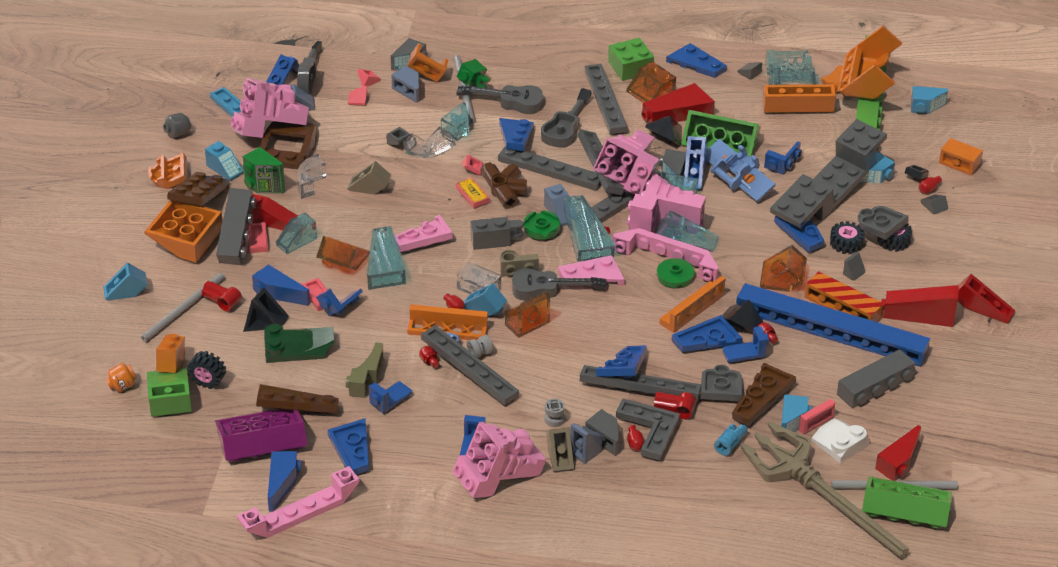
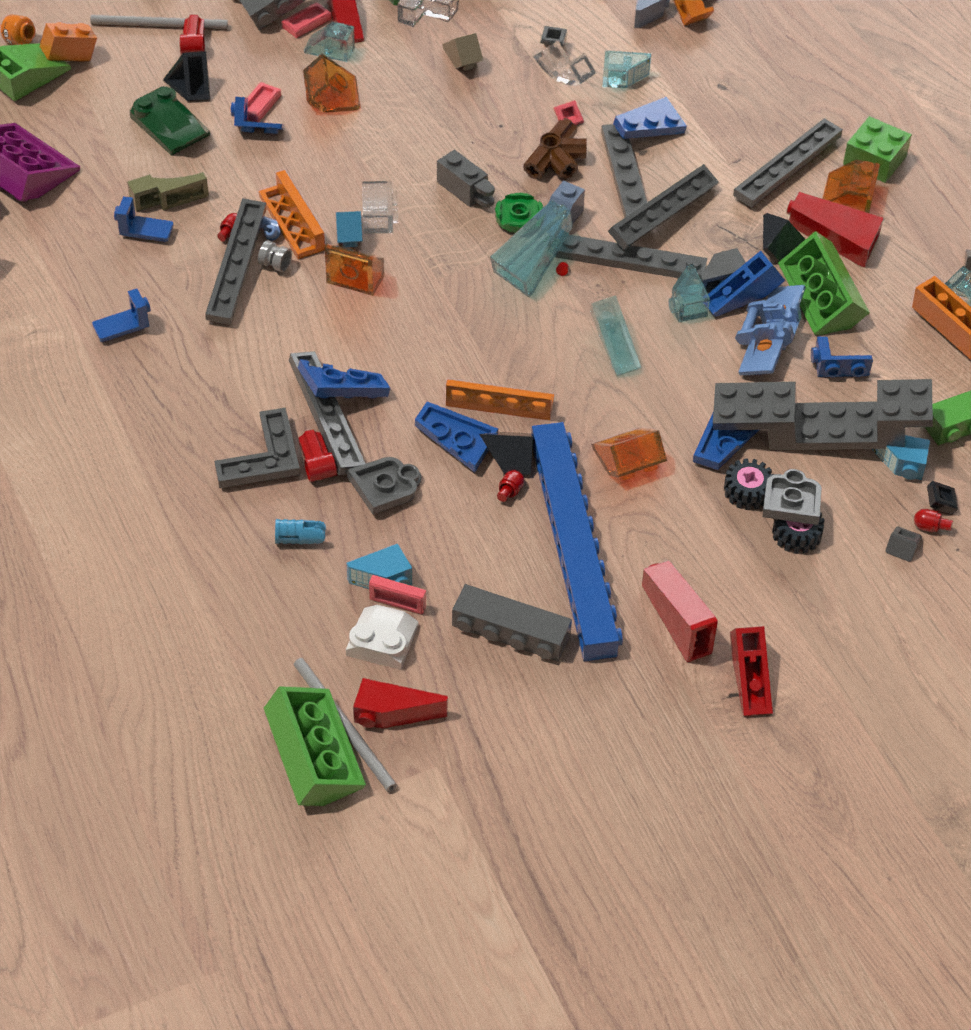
camera: 55 degrees right, 10 degrees up
black wheel [187,351,226,389] -> none
blue slope [252,264,310,306] -> none
reddish brown wing [256,384,339,413] -> none
blue wing [327,418,369,474] -> none
clear light blue slope [367,226,406,290] -> none
bright pink wing [393,215,453,252] -> none
red cylinder [443,293,465,309] -> none
bright pink brick [452,422,547,498] -> none
light grey piece [453,55,475,124] -> none
green brick [456,59,491,88] -> none
dark grey piece [456,85,543,114] -> none
tile [456,177,490,208] -> none
dark tan plate [500,250,539,277] -> none
dark grey piece [512,268,606,301] -> none
dark grey piece [541,88,592,148] -> none
light grey wheel [545,399,565,427] -> none
dark tan slope [546,428,574,471] -> none
bright pink wing [558,255,625,285] -> none
sand blue slope [570,423,602,464] -> none
dark grey slope [585,409,619,456] -> none
bright pink brick [593,129,659,195] -> none
bright pink slope [612,228,718,282] -> none
bright pink brick [627,173,706,236] -> none
red cylinder [627,425,645,451] -> none
green plate [657,258,695,288] -> none
blue wing [666,43,727,78] -> none
blue bracket [722,326,769,363] -> none
reddish brown wing [732,363,796,426] -> none
dark tan piece [741,422,909,558] -> none
orange brick [804,271,884,322] -> none
dark grey slope [843,252,865,281] -> none

